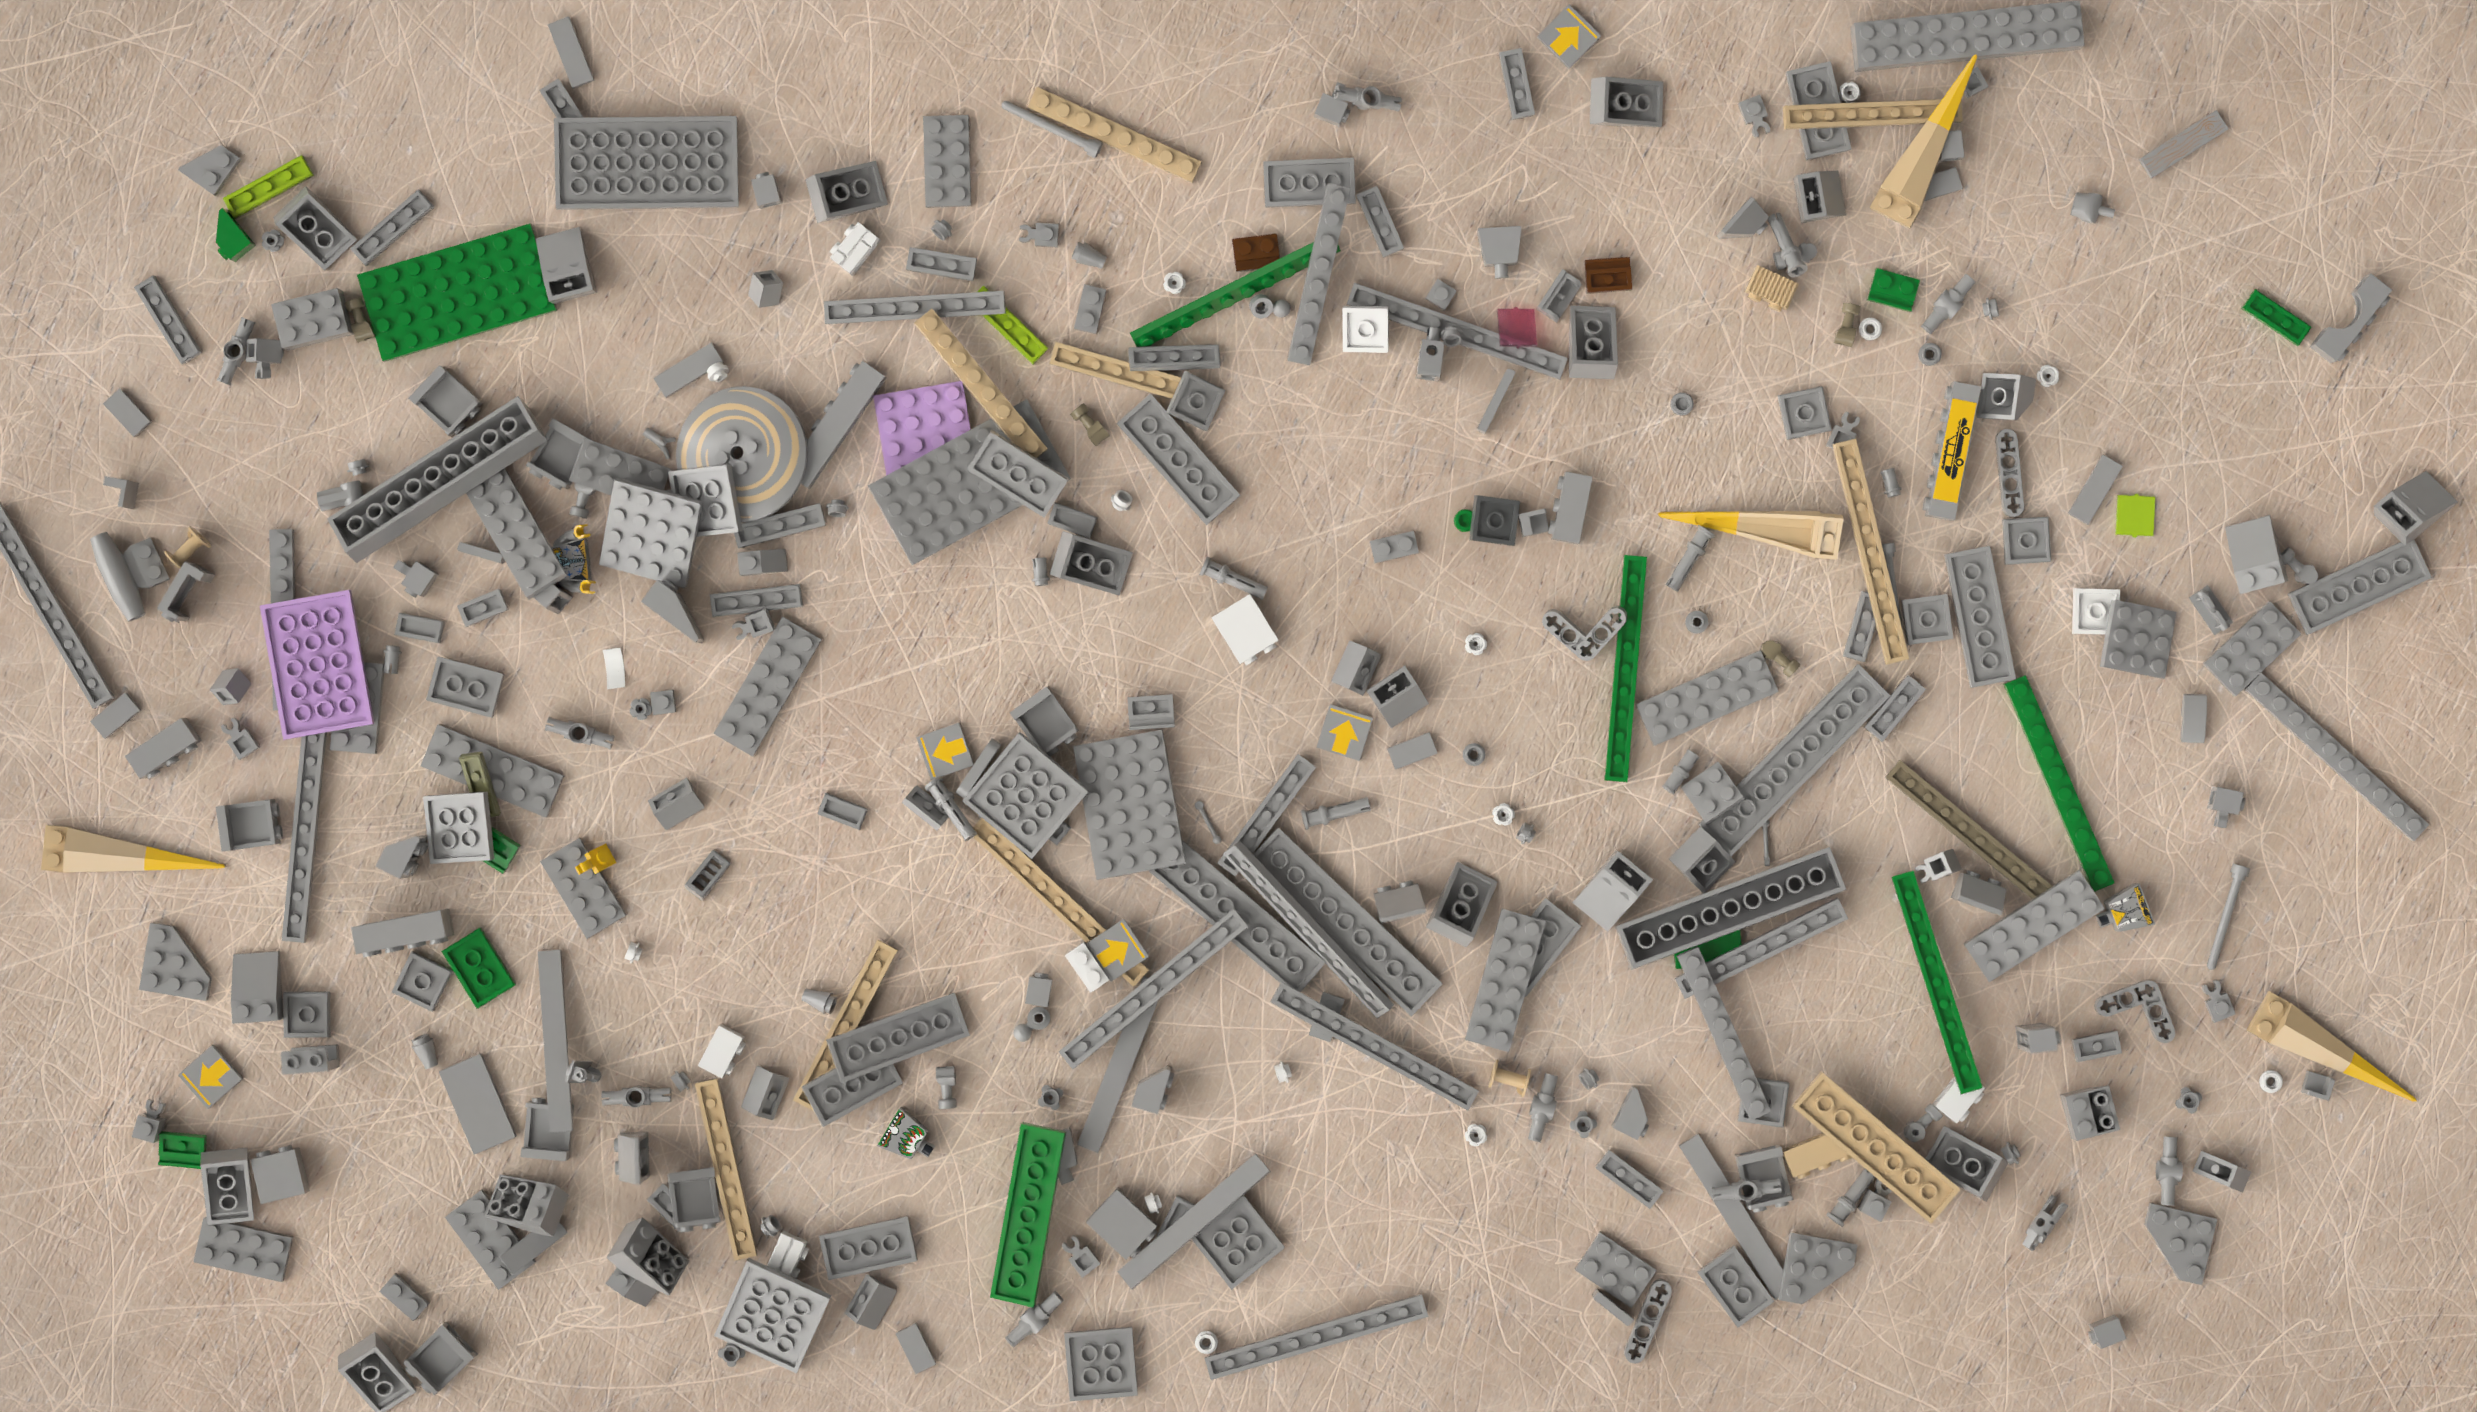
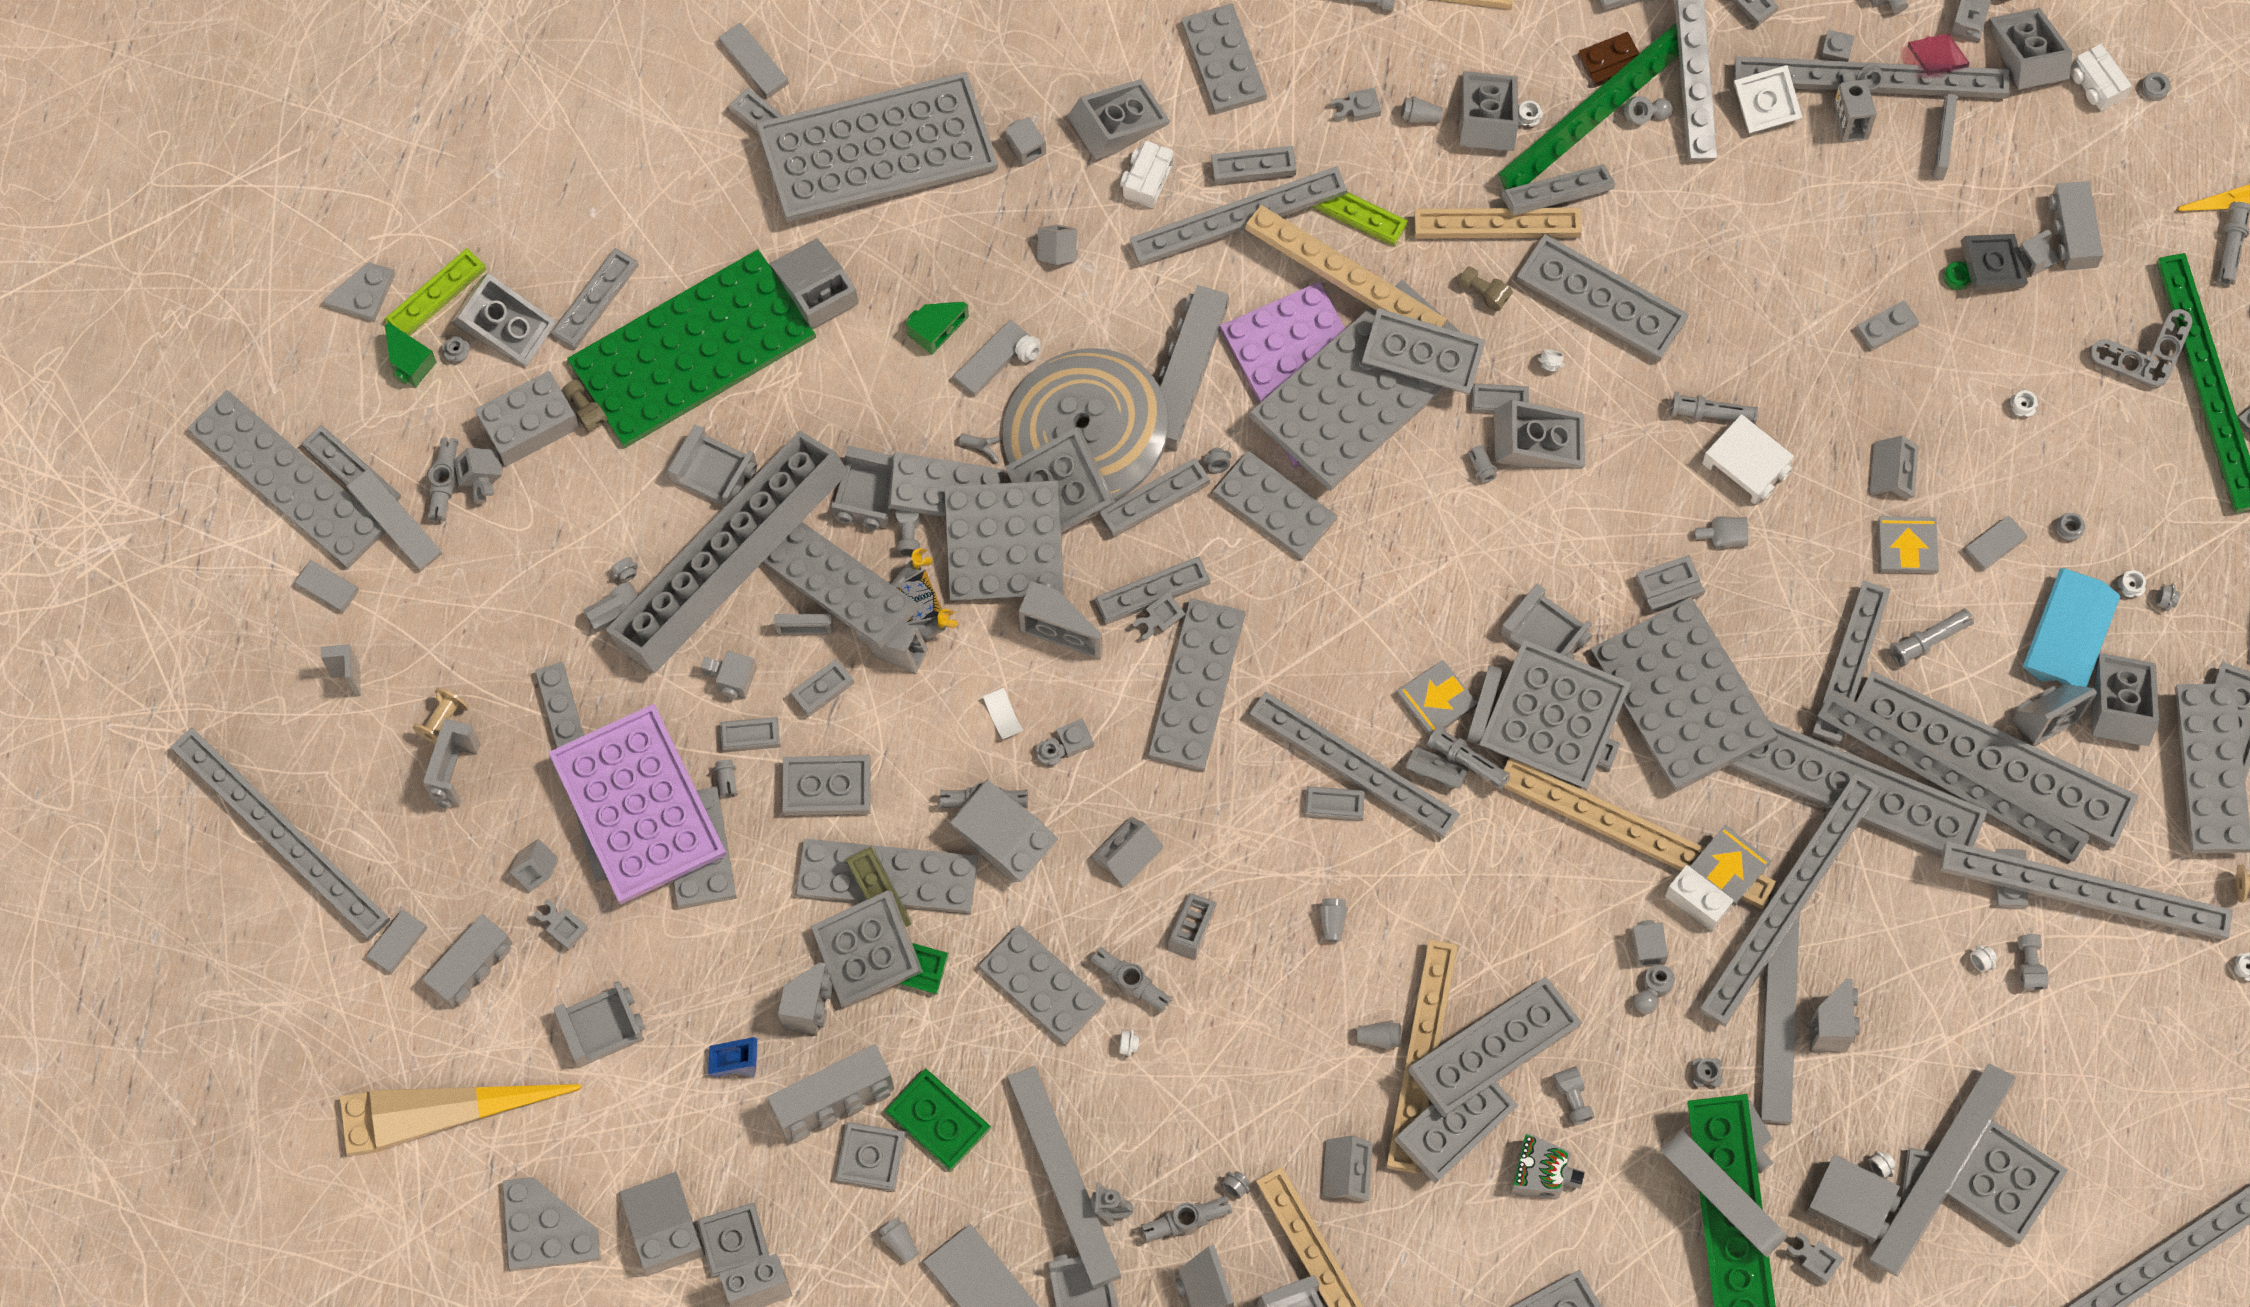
camera: 15 degrees left, 20 degrees down
light grey plate [90,532,170,622] -> none
light grey plate [282,732,327,943] -> none
yellow plate [575,843,617,875] -> none
white brick [698,1024,746,1078] -> none
light grey slope [737,549,788,576] -> none
light grey plate [931,220,952,240] -> none
light grey plate [1074,284,1106,334] -> none
light grey tile [1166,371,1226,431] -> none
light grey hinge [1195,801,1222,844] -> none
light grey slope [1367,666,1429,728] -> none
none -> light grey plate [187,390,385,570]
none -> light grey tile [347,468,442,572]
none -> blue slope [708,1037,758,1077]
none -> green slope [906,302,969,355]
none -> light grey slope [949,780,1058,882]
none -> light grey pin [1090,947,1172,1013]
none -> light grey plate [1213,451,1337,560]
none -> light grey plate [1249,691,1460,840]
none -> light grey cone [1319,898,1348,942]
none -> light grey slope [1459,71,1519,151]
none -> light grey beam [1660,1129,1788,1258]
none -> light grey piece [1695,516,1748,549]
none -> light grey leg [2017,934,2048,990]
none -> medium azure slope [2023,568,2121,687]
none -> white brick [2071,44,2133,111]

